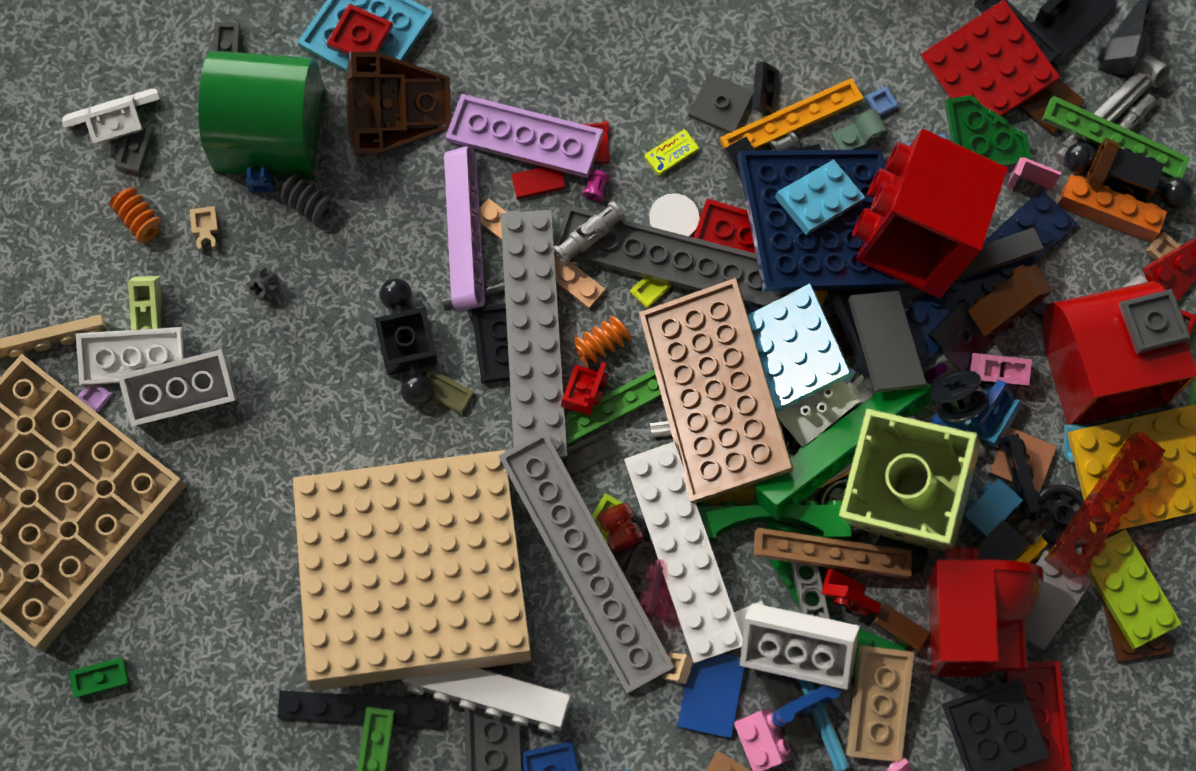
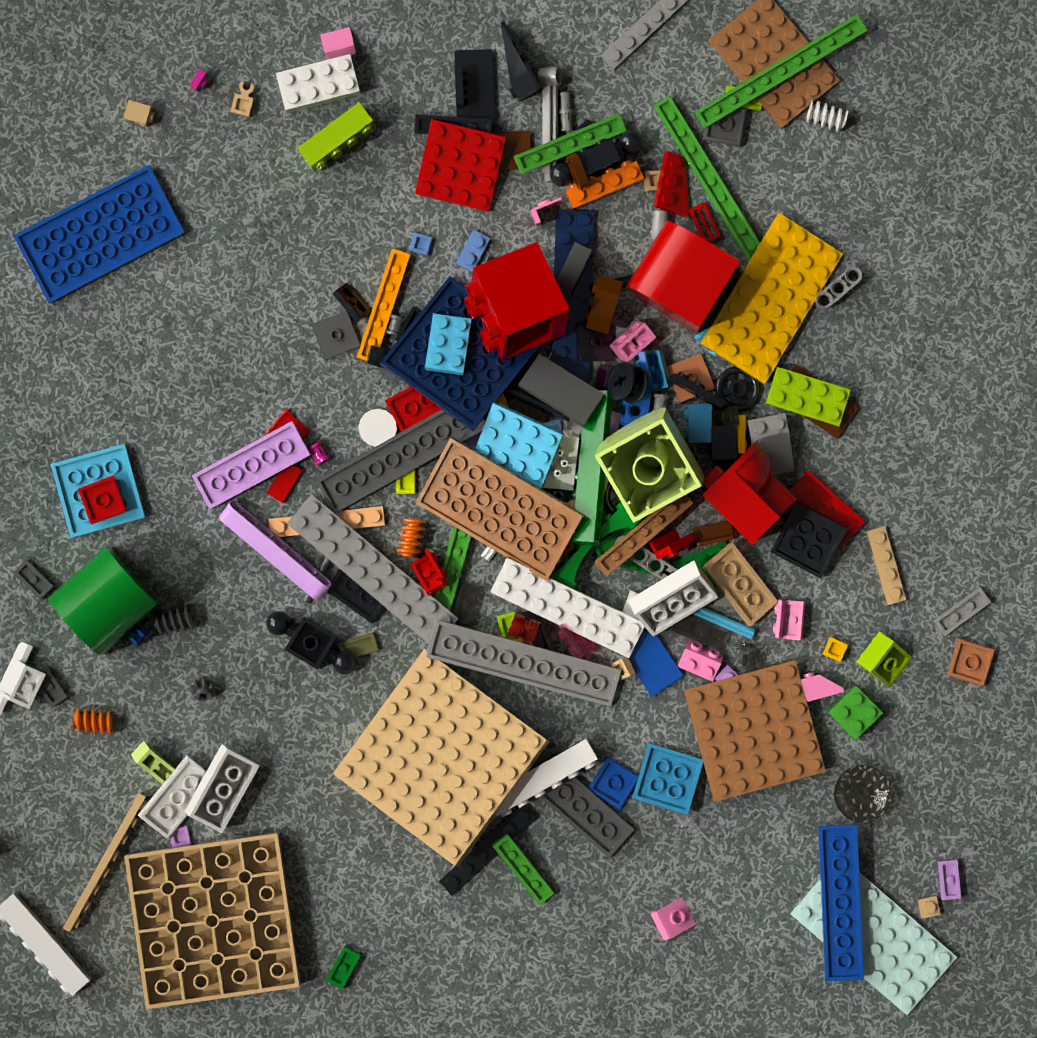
camera: 45 degrees left, 15 degrees up
tan plate [190,206,219,252] -> none
reddish brown wedge [345,52,451,154] -> none
light grey piece [552,202,625,266] -> none
neon yellow tile [644,129,699,177] -> none
blue plate [771,685,841,727] -> none
sand green plate [831,109,888,150] -> none
green plate [944,95,1032,166] -> none
clear red brick [1044,431,1166,580] -> none
dark grey plate [1118,289,1190,354] -> none

